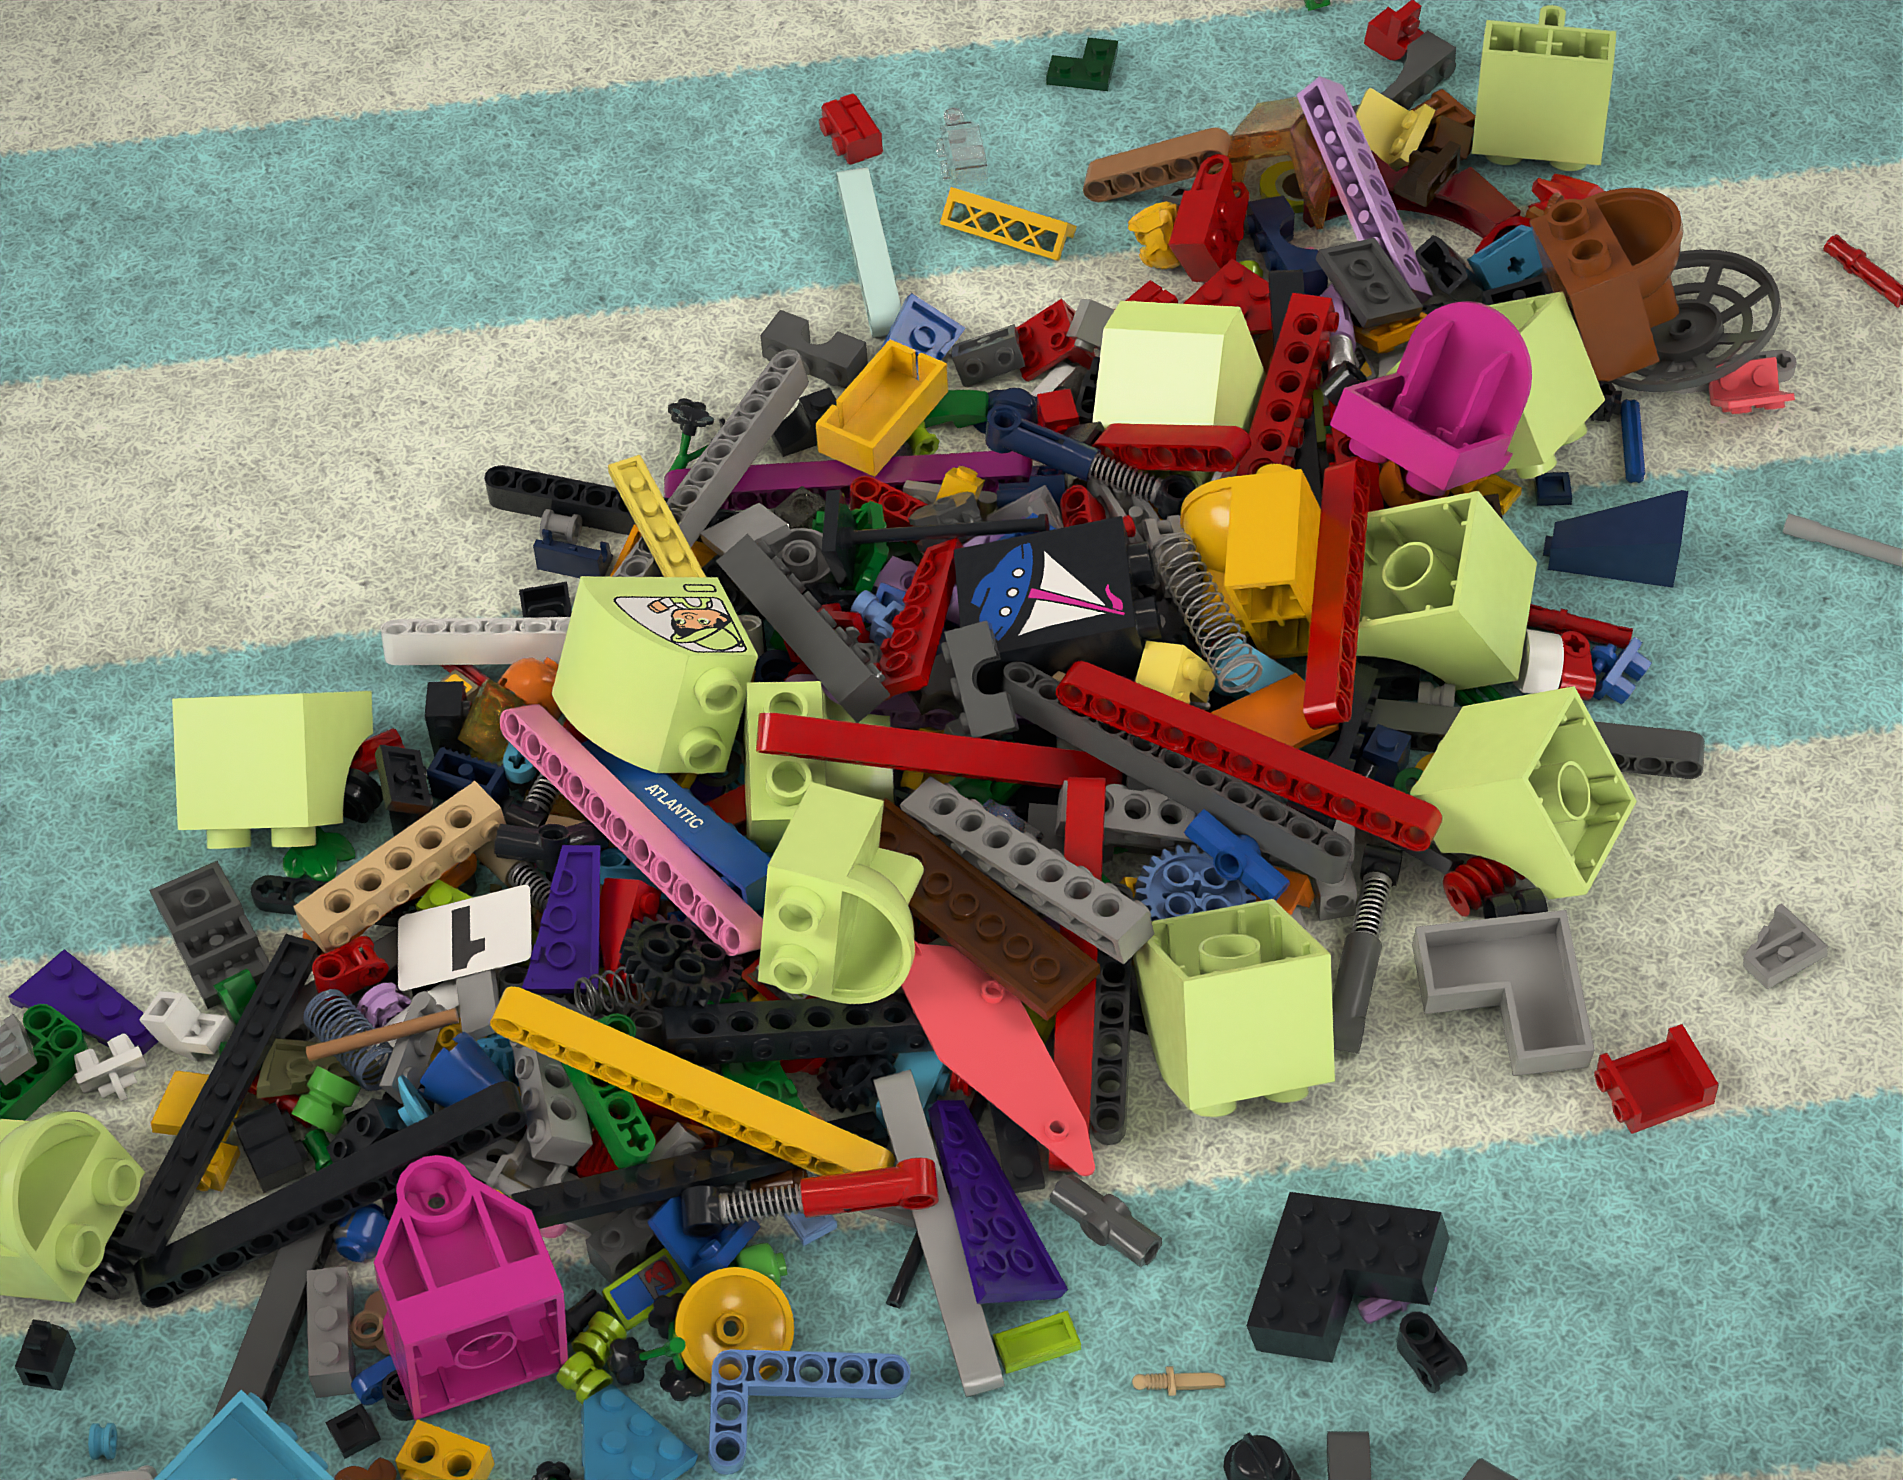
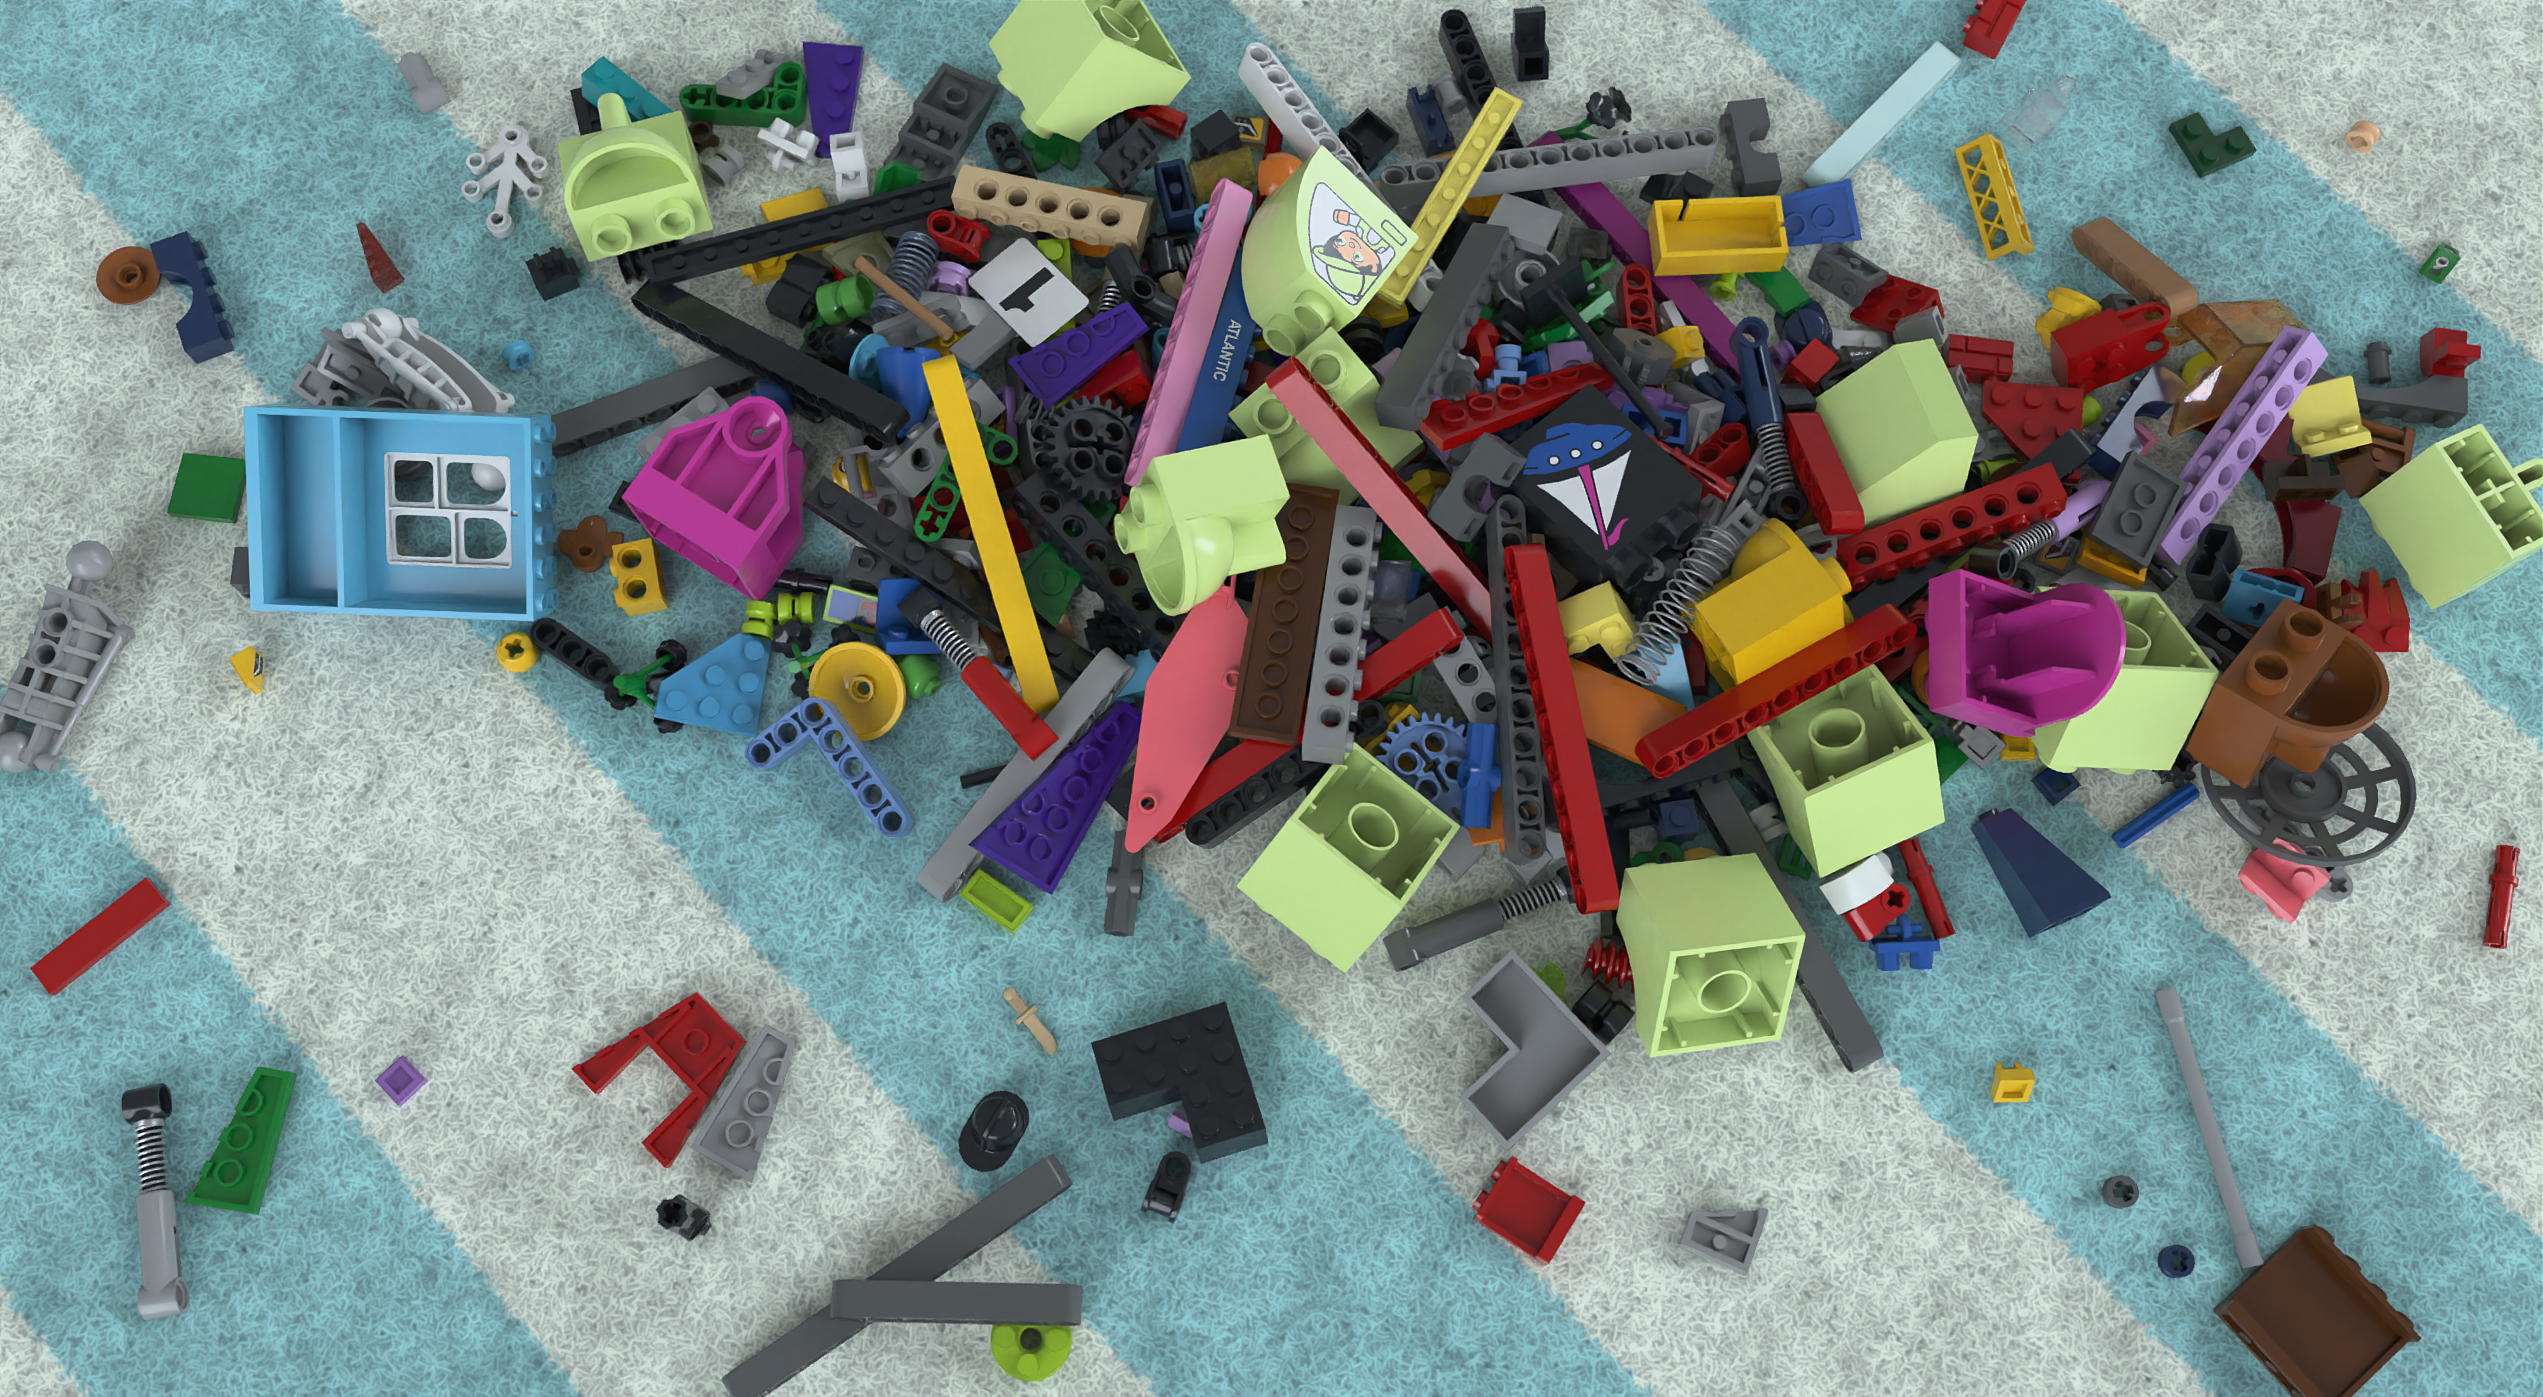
camera: 50 degrees right, 20 degrees up
none -> black brick [1511,6,1549,82]
none -> yellow tile [1990,1062,2035,1103]
none -> dark grey pin [2364,341,2392,384]

